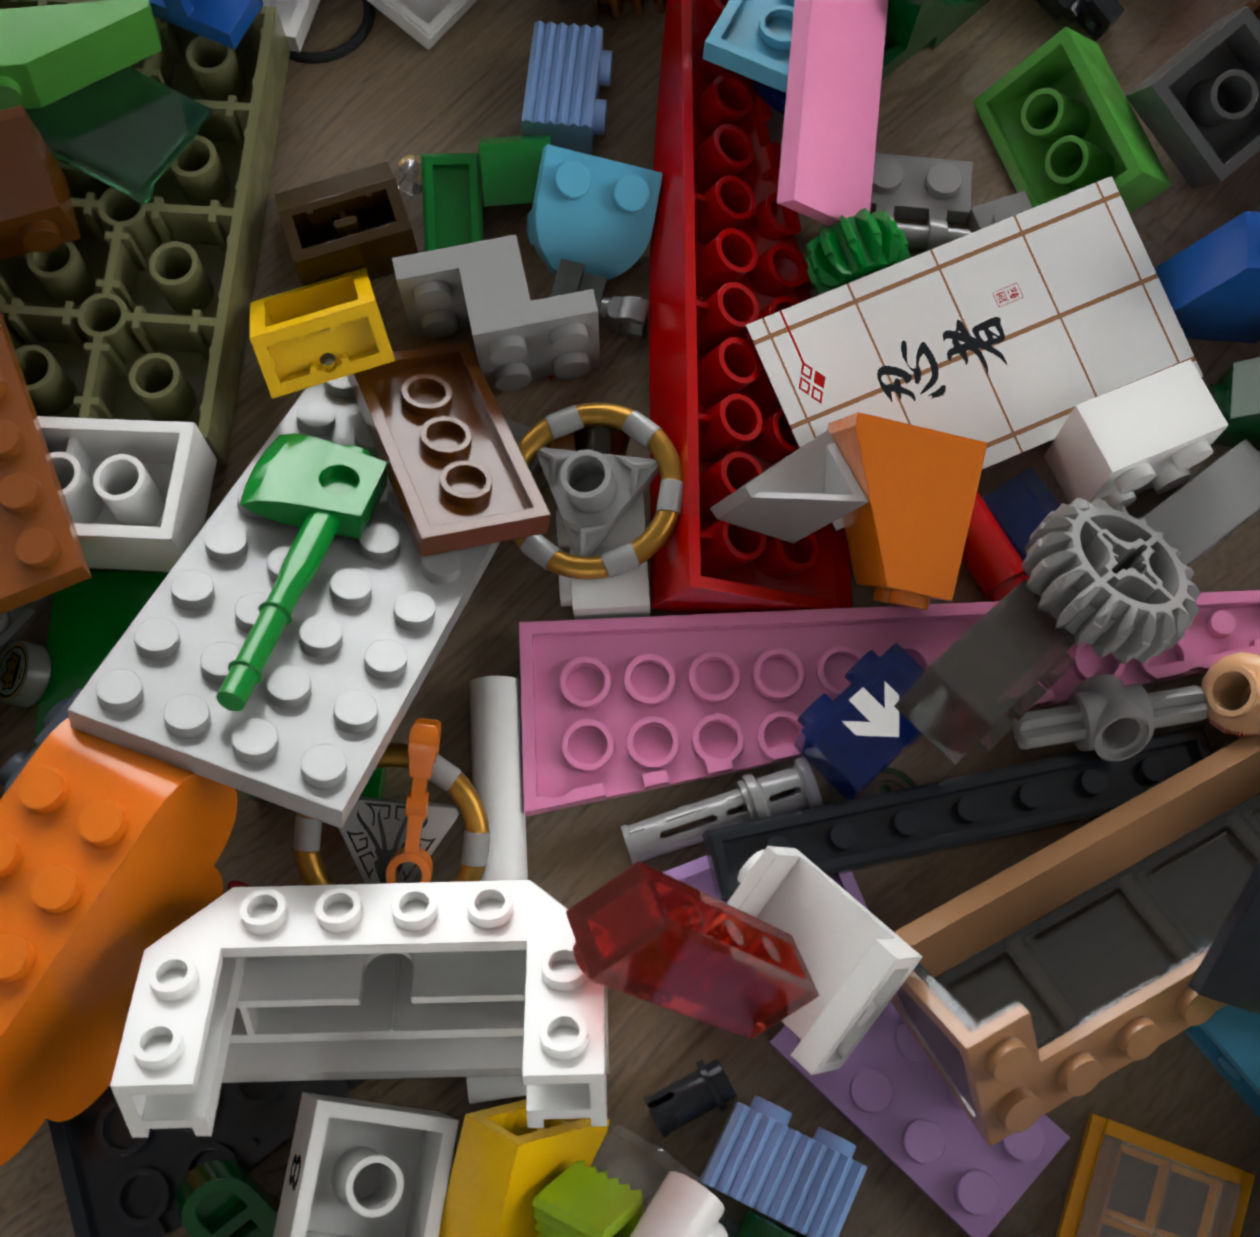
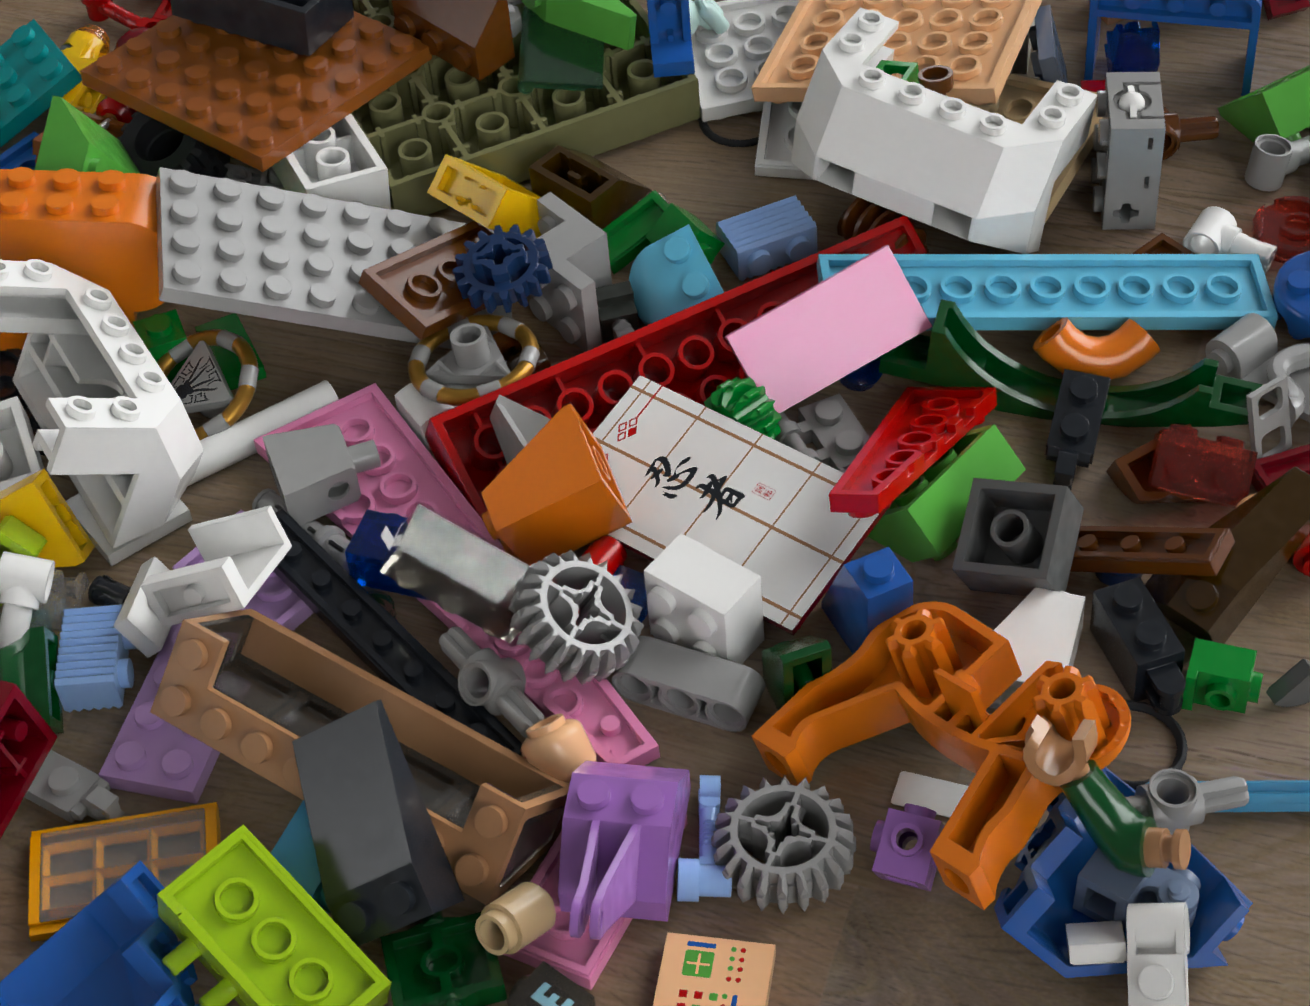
camera: 65 degrees right, 25 degrees down
green piece [216,433,388,711] -> none
orange piece [386,718,442,884] -> none
clear red brick [565,861,820,1039] -> none
none -> white plate [113,556,172,658]
none -> green brick [133,309,188,383]
none -> light grey torso [262,424,381,526]
none -> dark blue gear [453,224,553,314]
none -> red wing [829,387,997,518]

